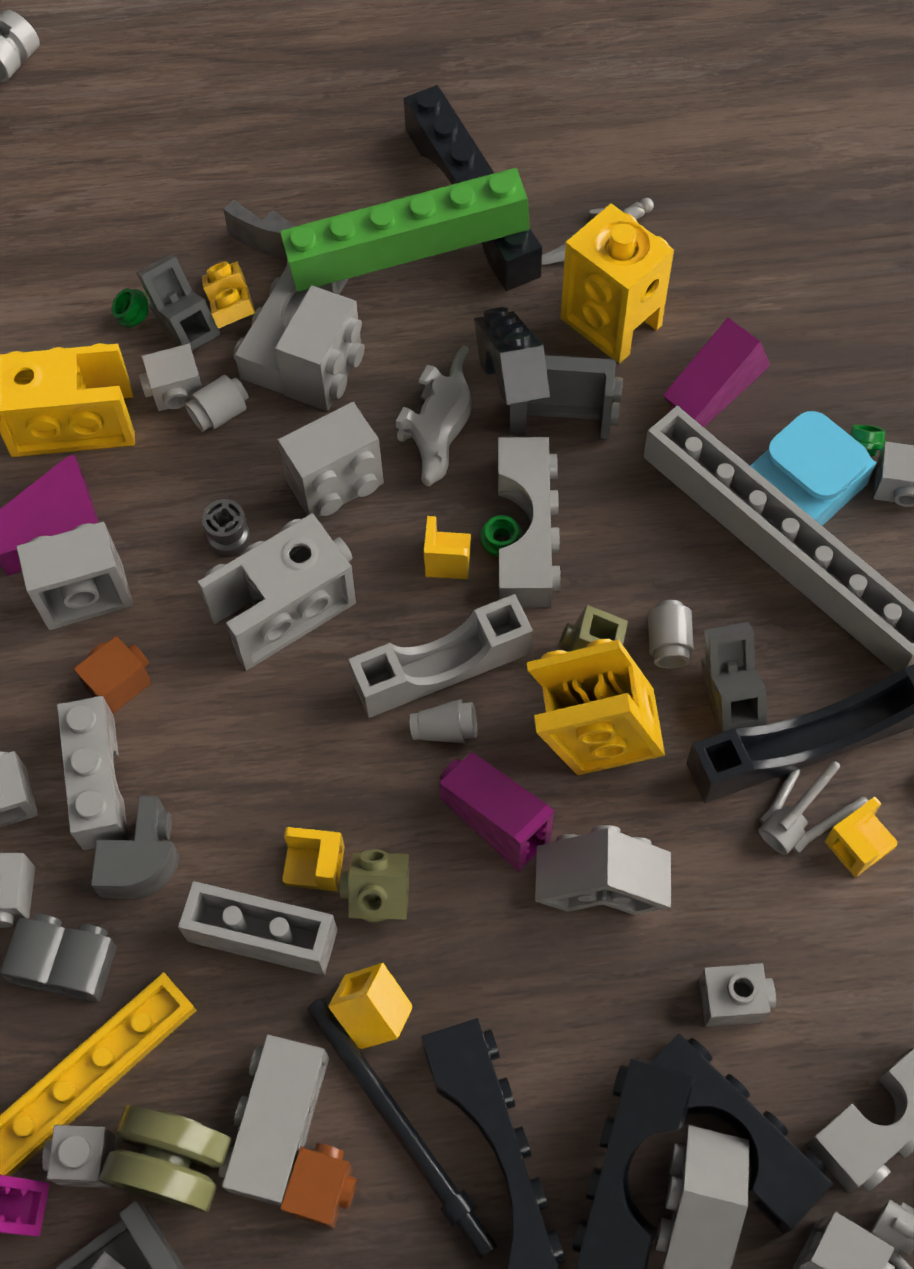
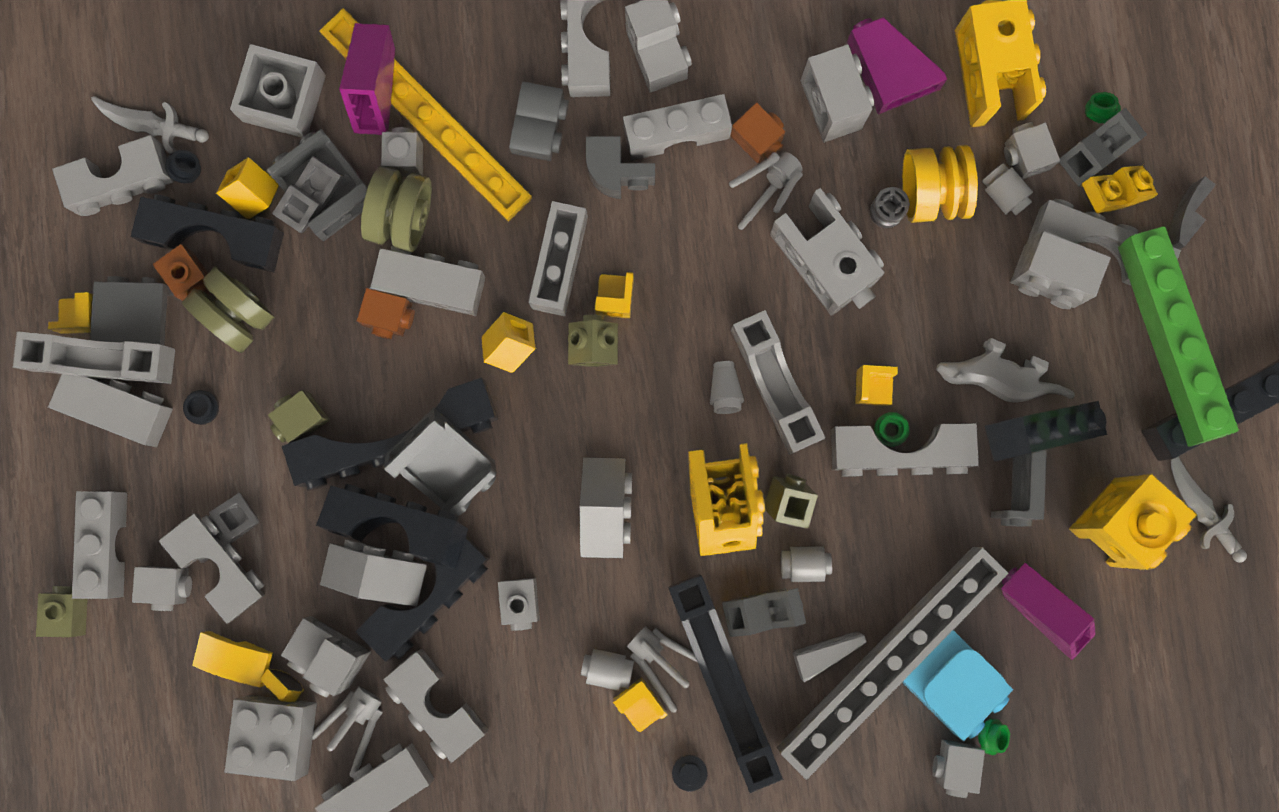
camera: 90 degrees right, 20 degrees up
light grey brick [278,401,384,518] -> none
black bar [307,998,497,1259] -> none
magenta slope [439,752,554,873] -> none
none -> panel [384,408,497,516]
none -> light grey brick [581,649,634,691]
none -> light grey plant [729,152,803,230]
none -> light grey slope [793,631,866,682]
none -> yellow wheel [902,145,978,223]

